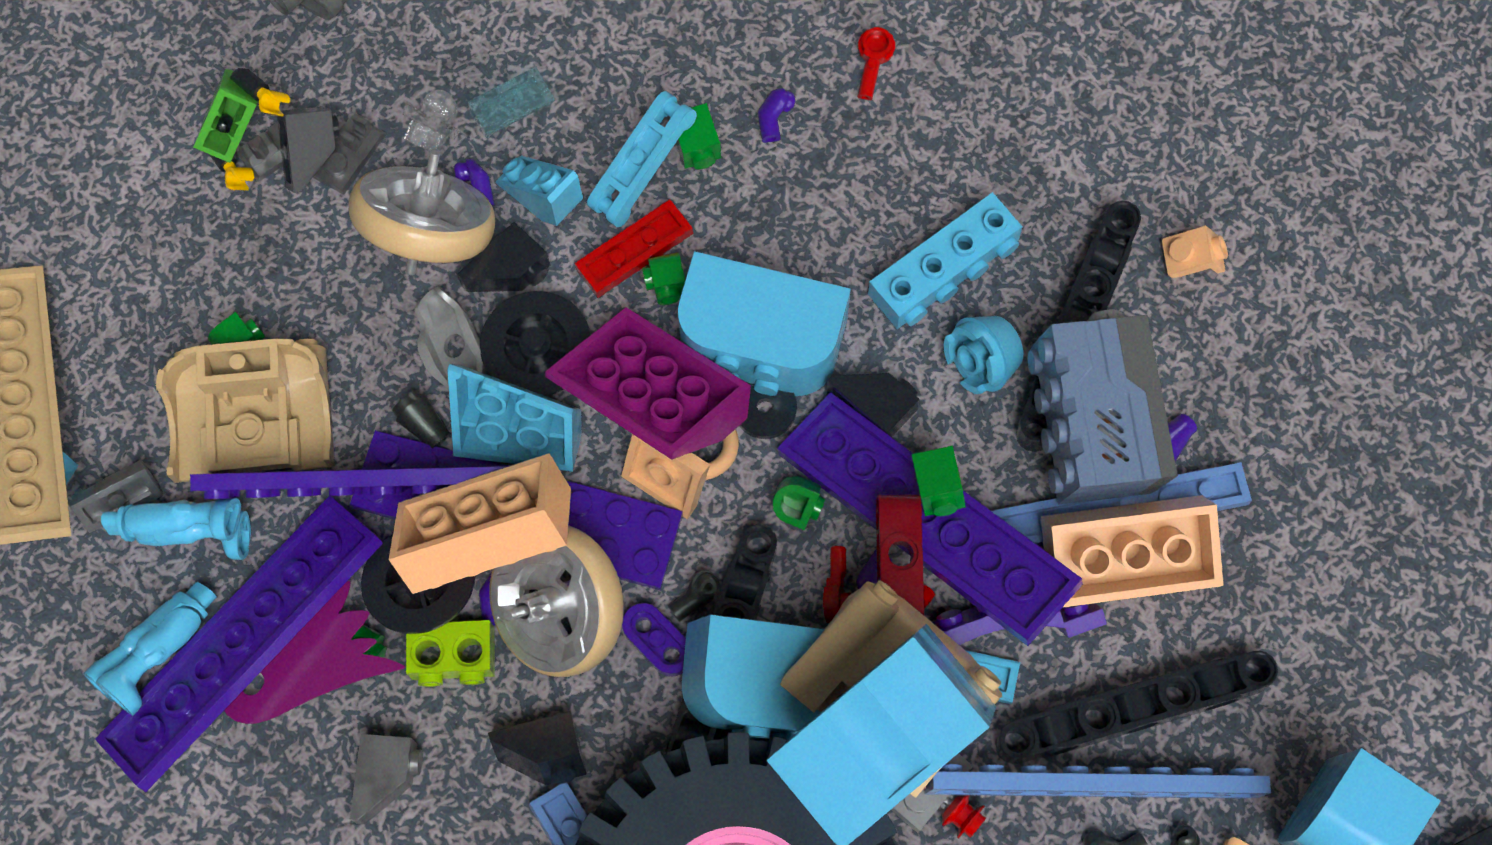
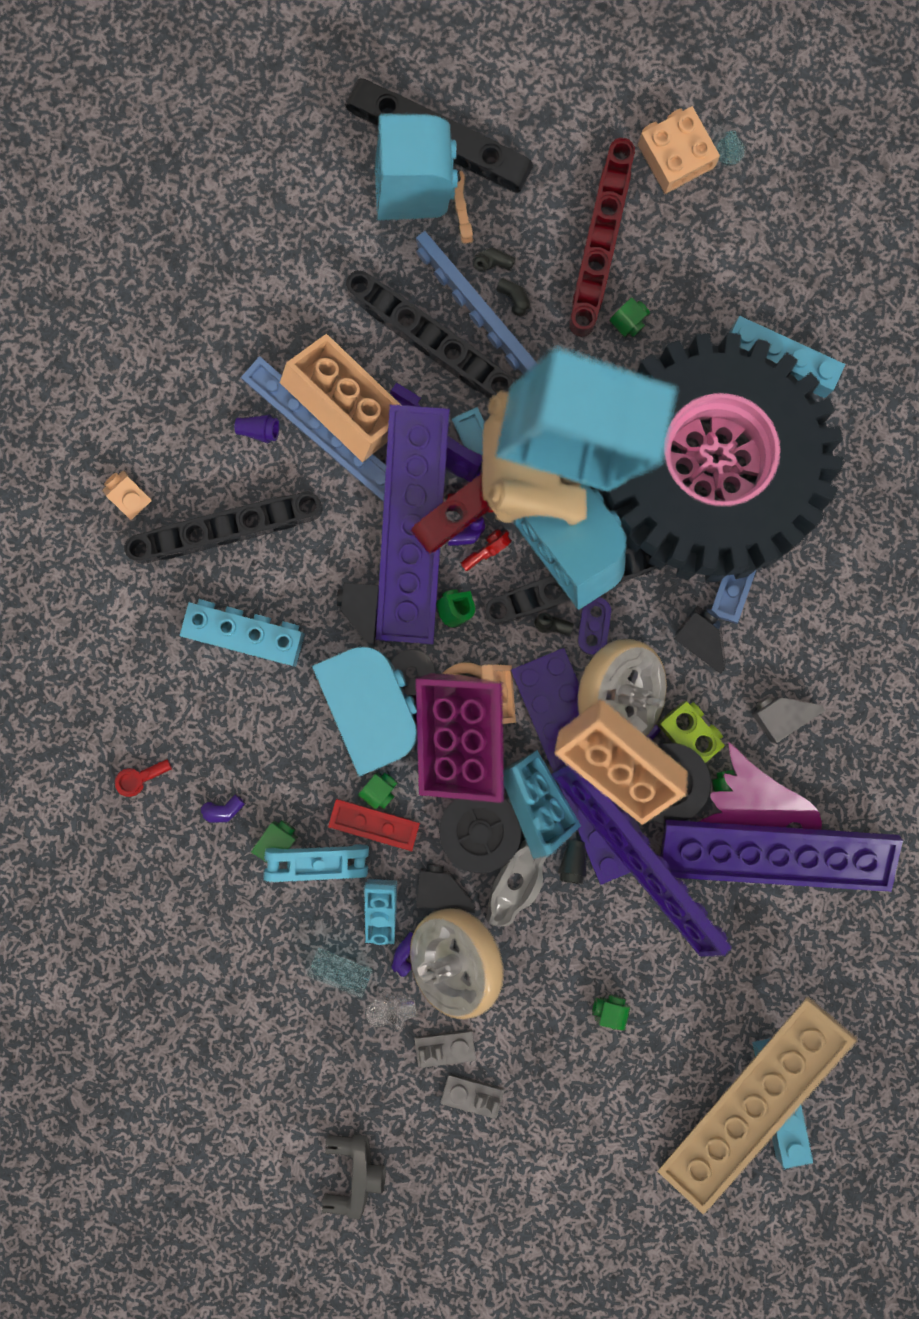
camera: 130 degrees left, 15 degrees up
flat silver plate [69,459,163,533] -> none
medium azure piece [83,582,217,716] -> none
medium azure piece [101,498,251,560] -> none
tan piece [156,338,335,483] -> none
torso [193,68,290,190] -> none
black slope [277,106,339,193] -> none
green brick [912,445,966,516] -> none
medium azure cone [944,316,1024,394] -> none
sand blue piece [1028,309,1178,505] -> none

